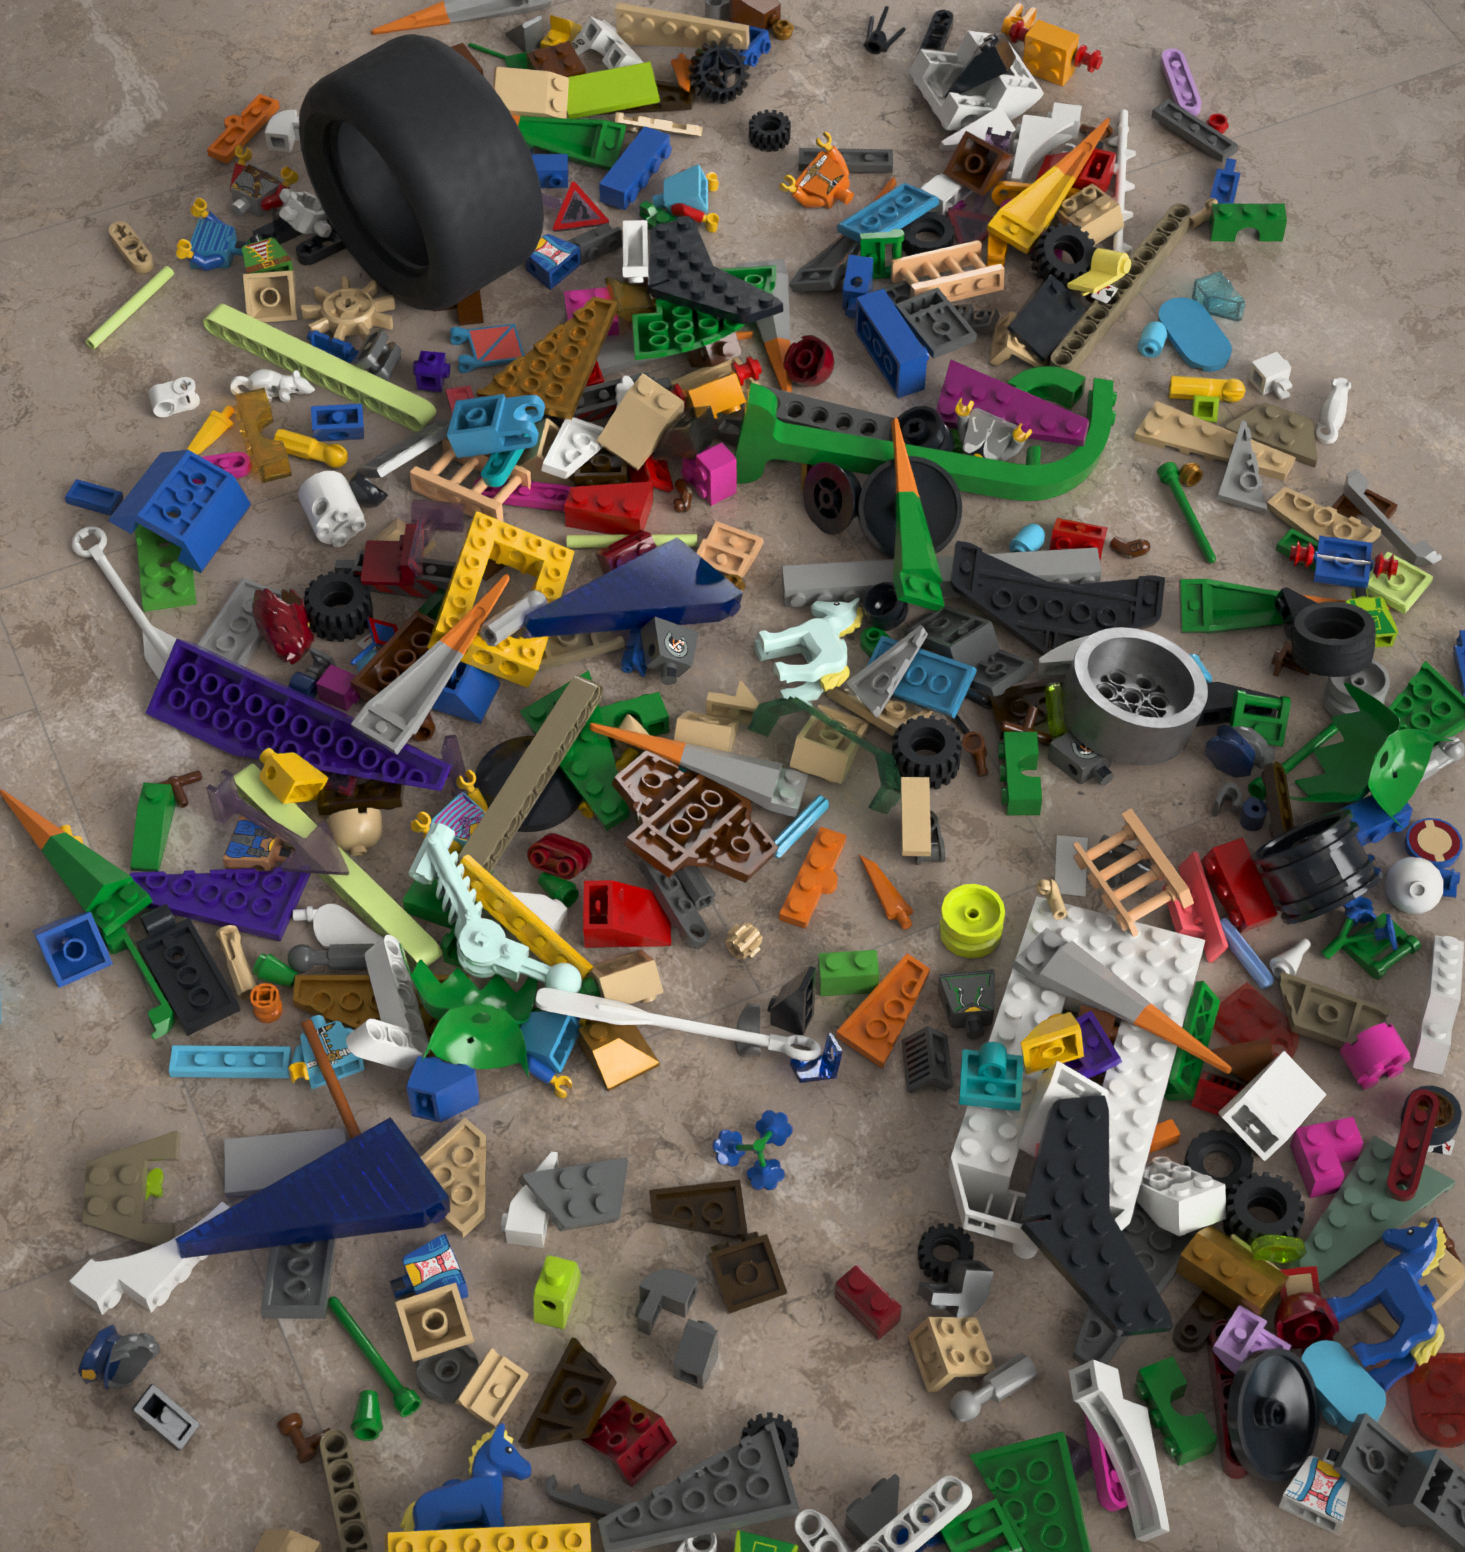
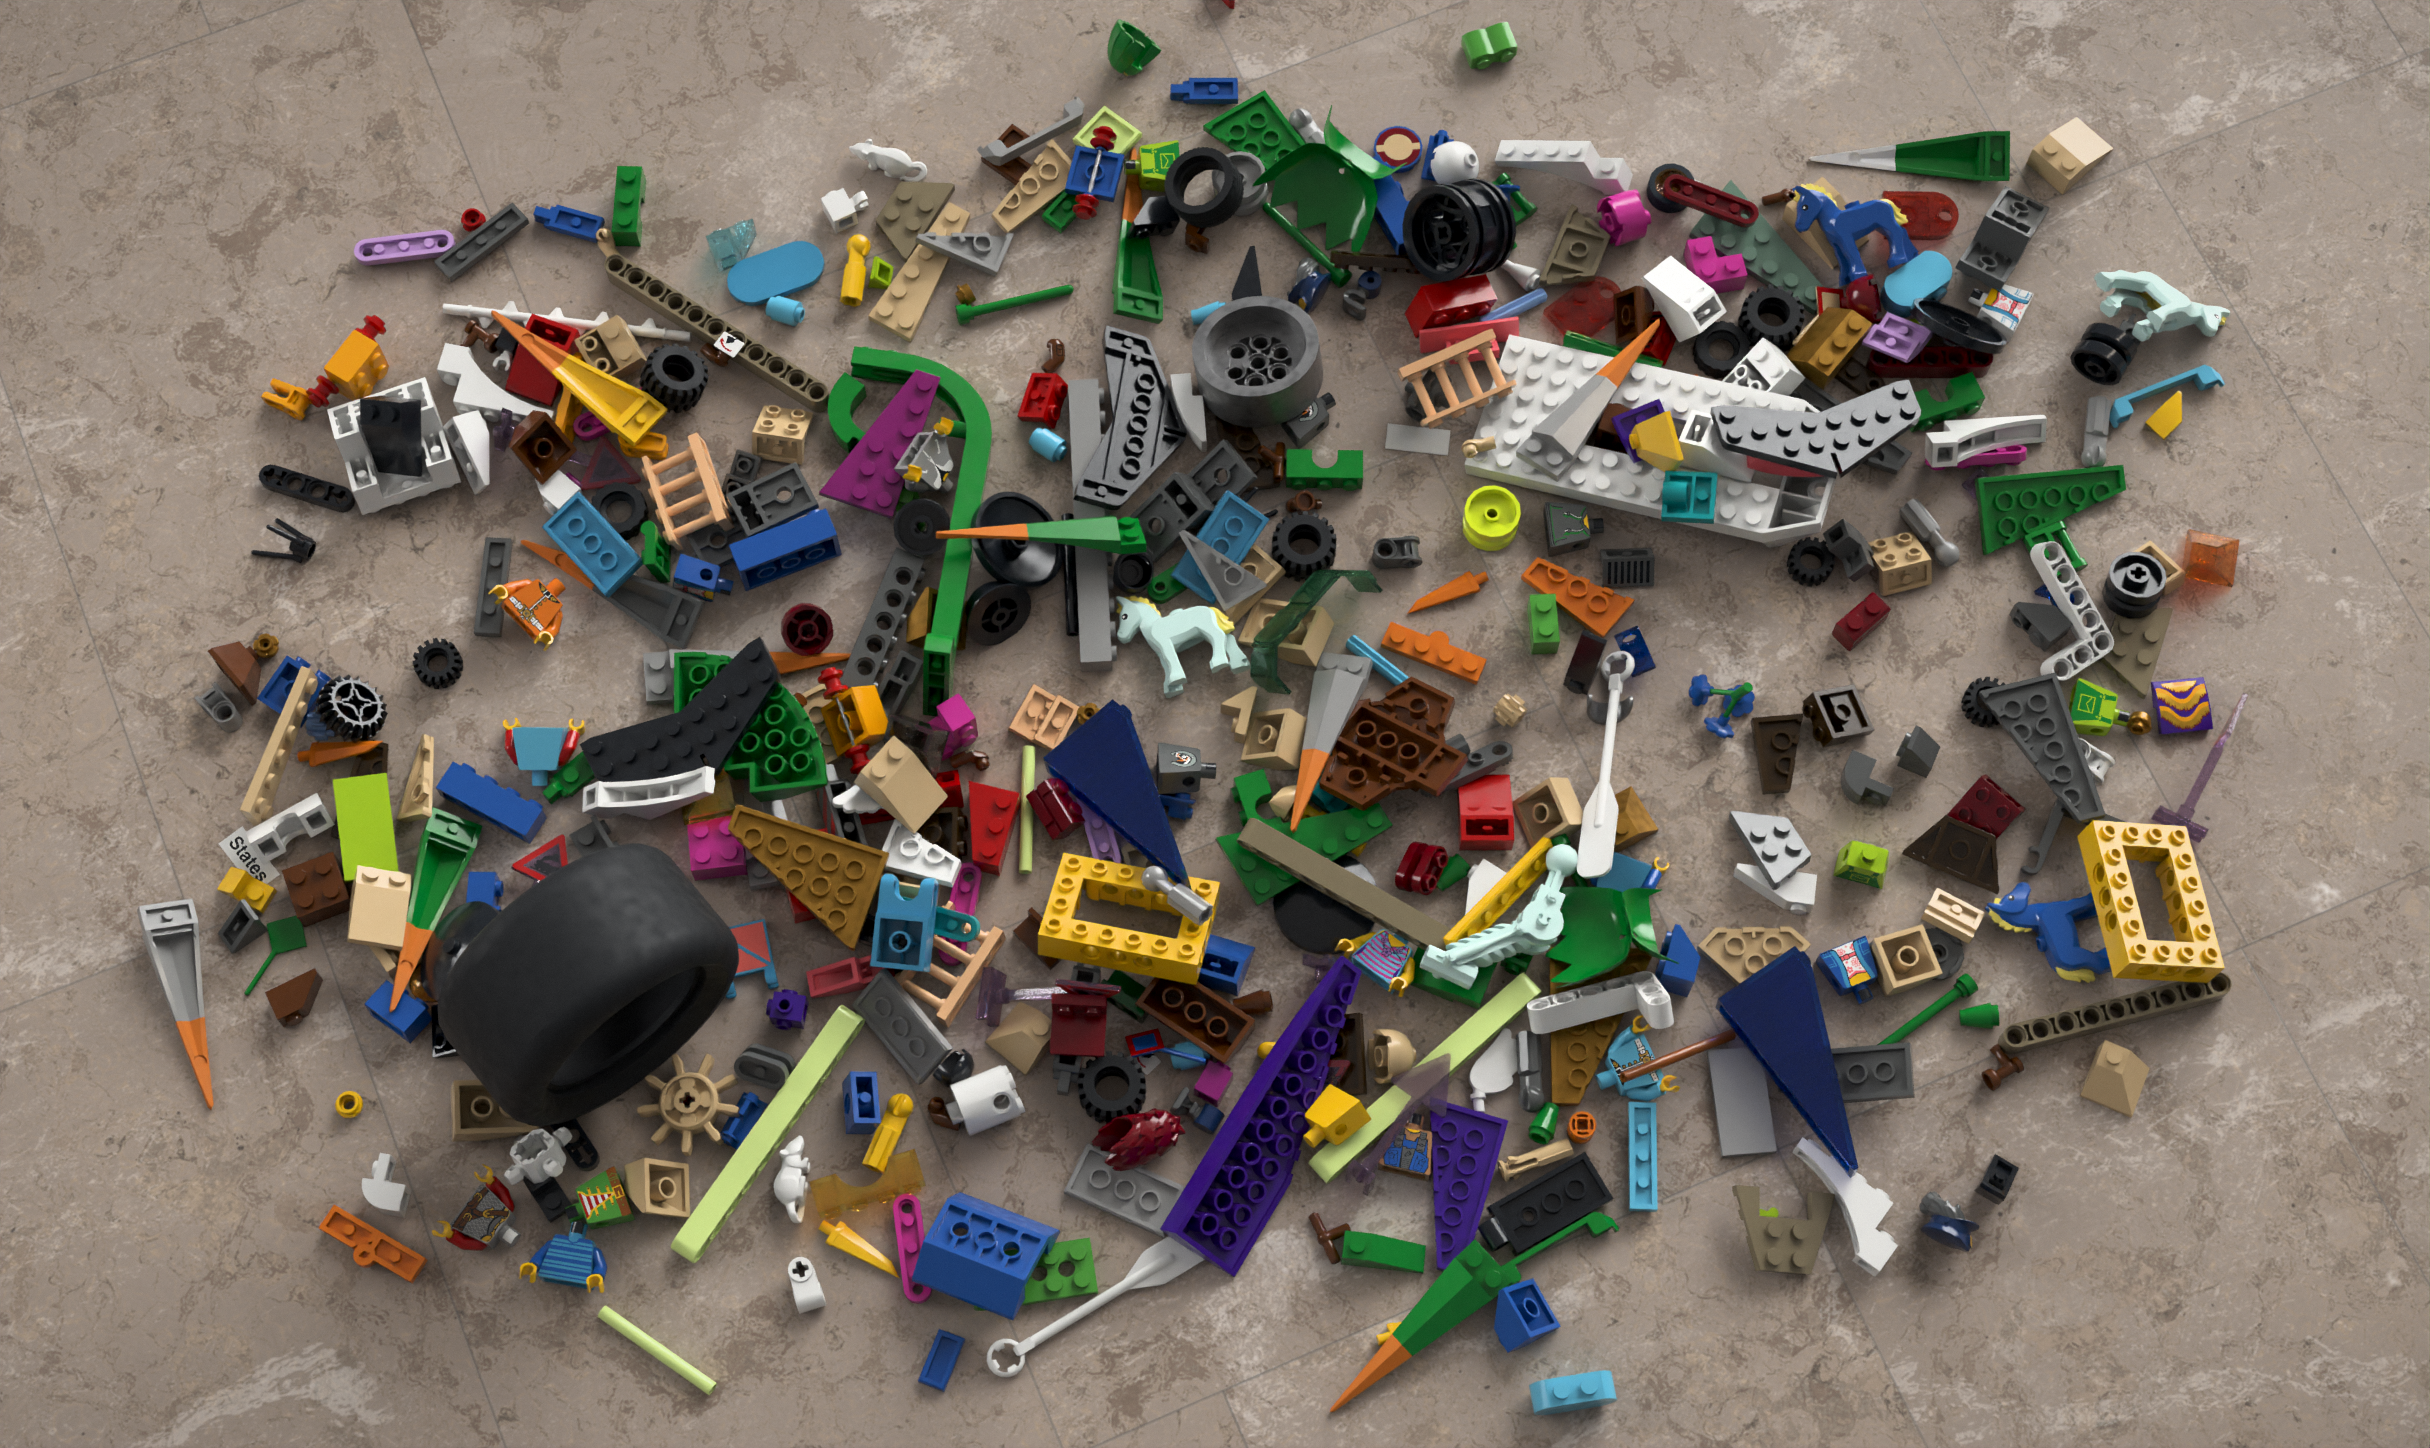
camera: 90 degrees left, 15 degrees up
tan beam [108,221,154,274] -> none
light grey plate [351,574,510,755] -> none
tan tile [901,777,931,856] -> none
black slope [1006,275,1087,362] -> none
clear neon green tile [1045,682,1065,738] -> none
light yellow door [1067,248,1131,296] -> none
green plate [1229,690,1291,747] -> none
clear neon green tile [1250,1235,1307,1263] -> none

